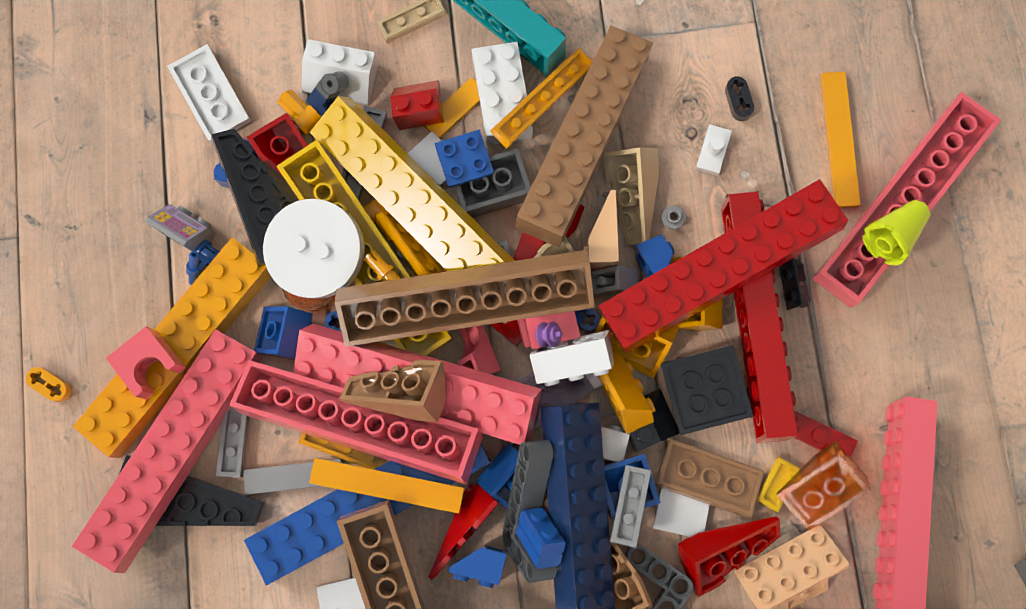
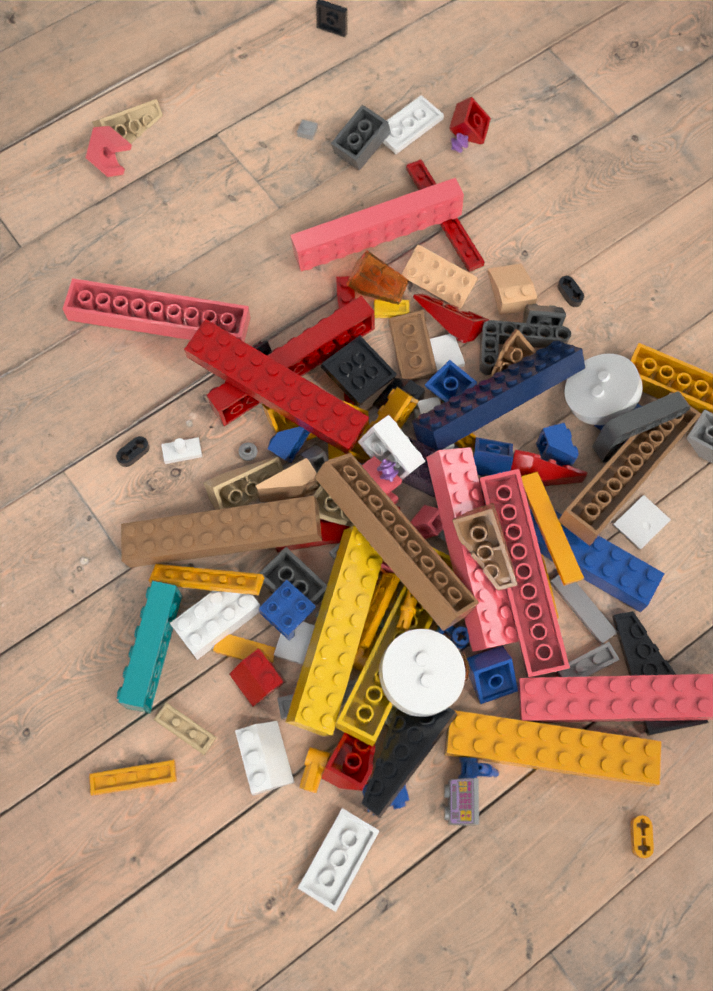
camera: 130 degrees left, 10 degrees down
coral piece [106,326,186,400] -> none
dark grey leg [306,71,349,117] -> none
dark grey beam [502,440,556,583] -> none
blue brick [516,507,566,569] -> none
light grey plate [610,465,651,548] -> none
light orange tile [820,72,860,208] -> none
neon yellow cone [862,200,931,266] -> none

